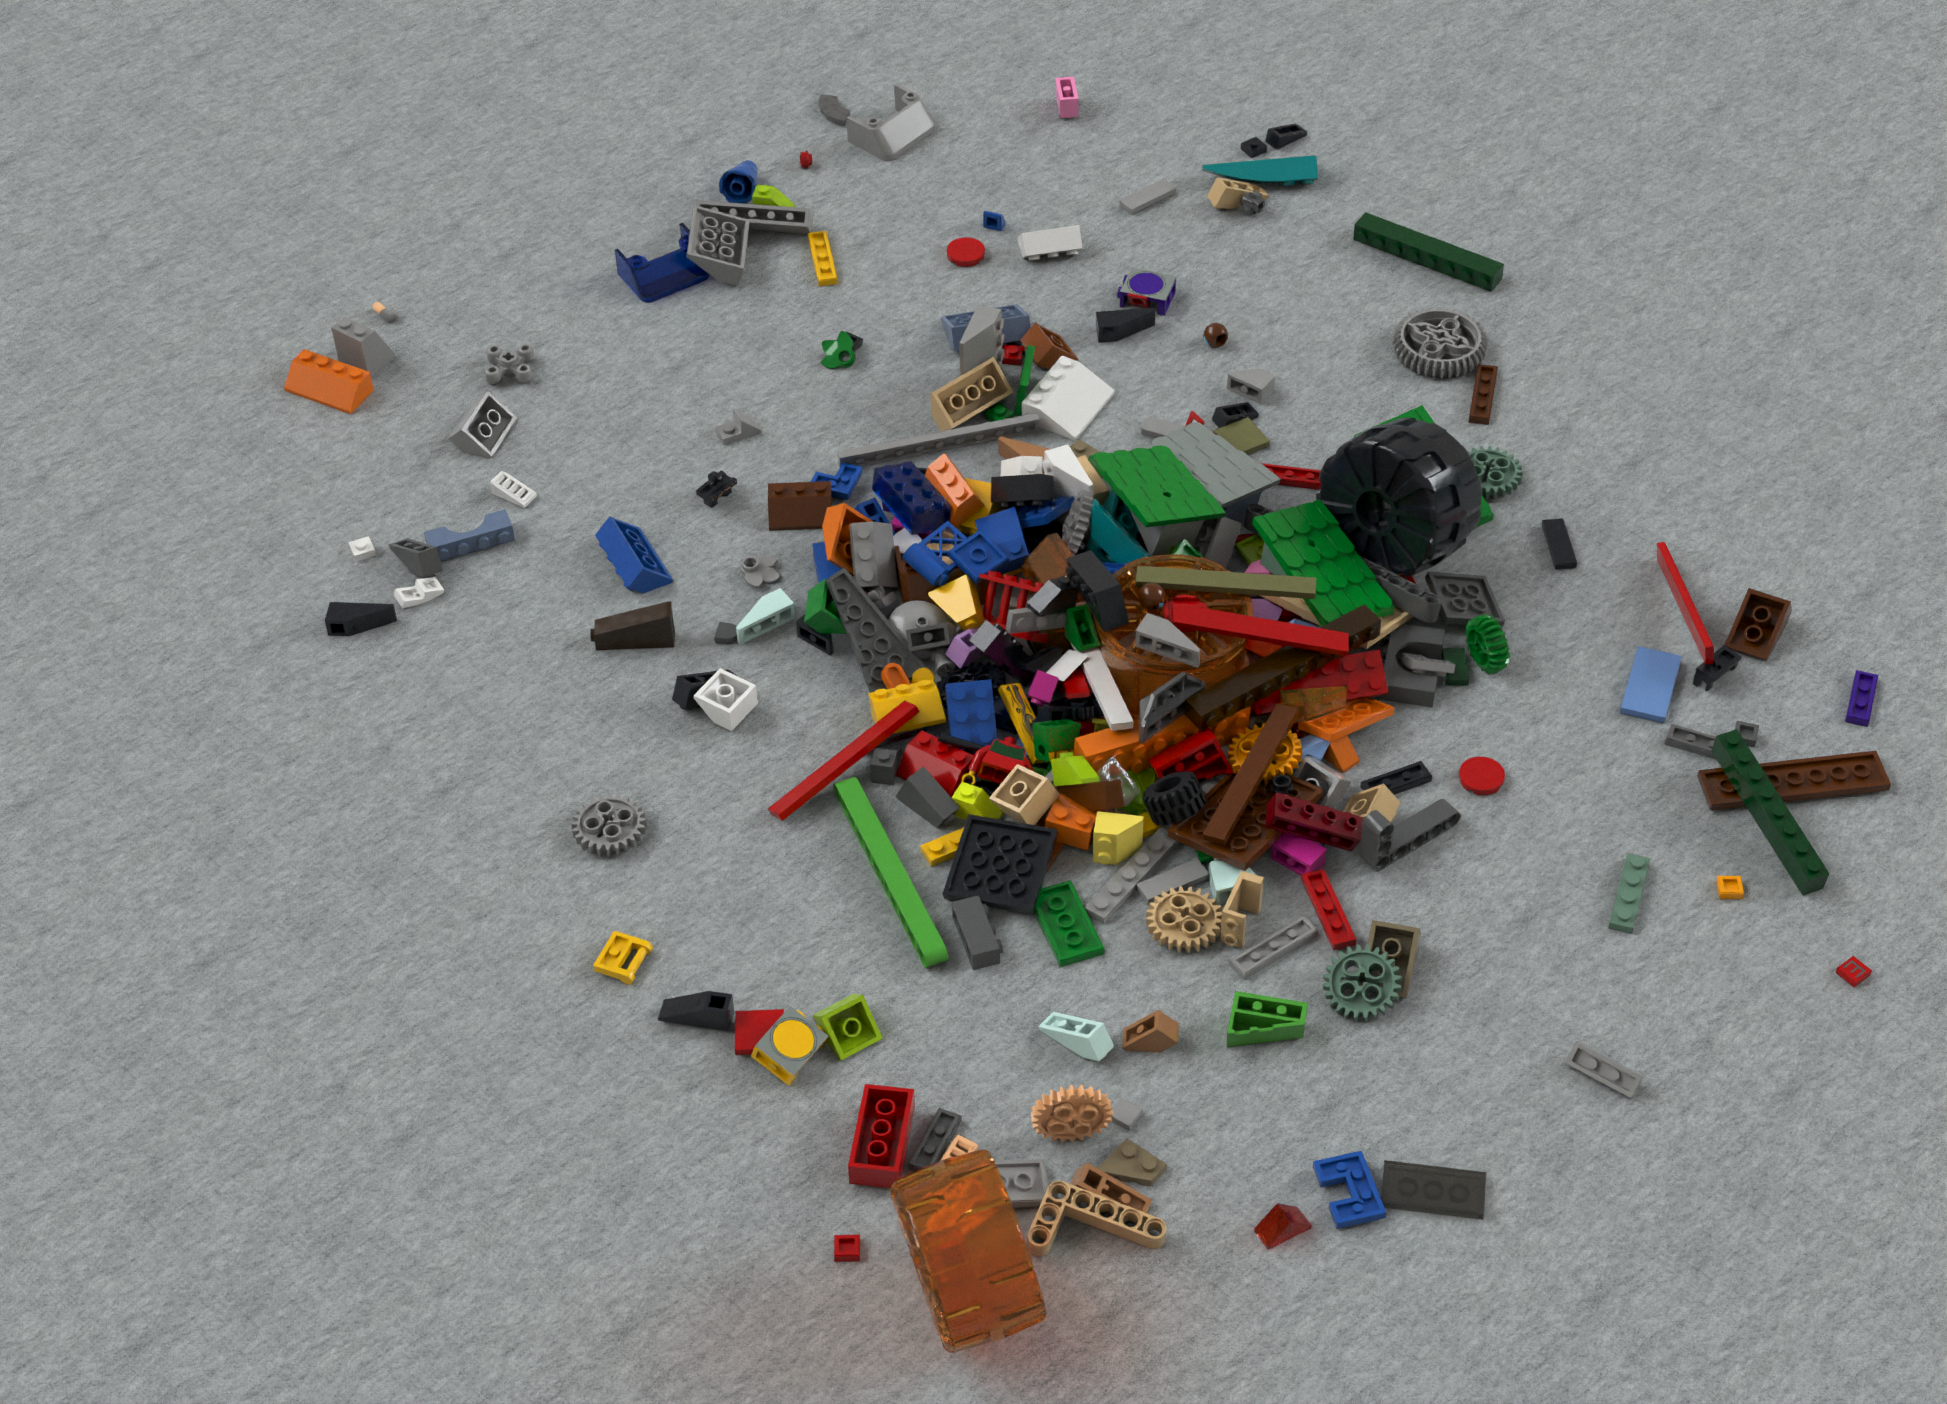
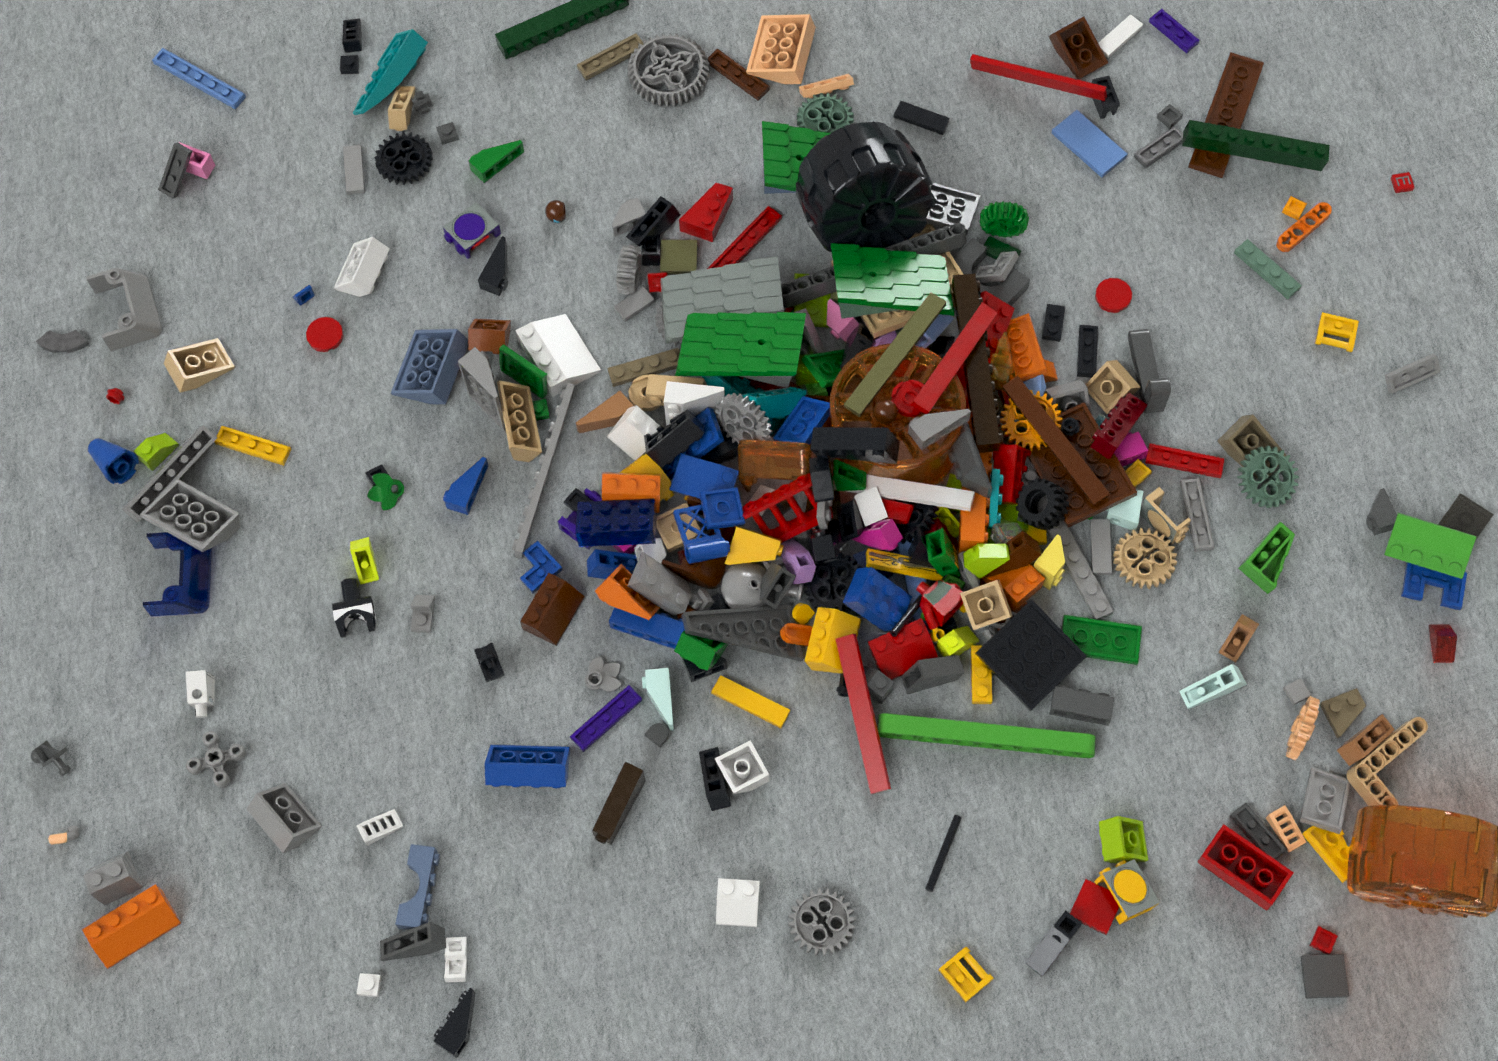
camera: 60 degrees left, 20 degrees up
none -> dark grey piece [31,740,71,776]
none -> medium blue tile [152,48,246,110]
none -> dark grey plate [158,142,192,199]
none -> tan slope [164,338,235,393]
none -> white torso [186,670,215,718]
none -> black connector [332,578,376,638]
none -> neon yellow slope [350,537,379,585]
none -> black gear [375,132,433,185]
none -> dark grey plate [436,122,459,145]
none -> blue slope [443,457,489,515]
none -> green slope [468,140,524,183]
none -> dark purple tile [570,685,642,752]
none -> dark tan plate [577,33,644,81]
none -> light grey gear [616,245,642,295]
none -> black slope [626,196,681,247]
none -> red wedge [679,182,733,242]
none -> yellow tile [711,675,790,728]
none -> white slope [716,878,760,927]
none -> light nougat slope [746,14,816,84]
none -> light nougat plate [799,74,854,98]
none -> black bar [925,815,962,892]
none -> teal plate [987,469,1003,529]
none -> black plate [1042,304,1065,342]
none -> white tile [1098,14,1143,58]
none -> yellow tile [1125,459,1152,488]
none -> orange beam [1276,202,1332,252]
none -> dark grey tile [1300,954,1349,999]
none -> yellow plate [1315,312,1359,353]
none -> dark grey slope [1366,488,1397,536]
none -> bright green slope [1384,513,1476,579]

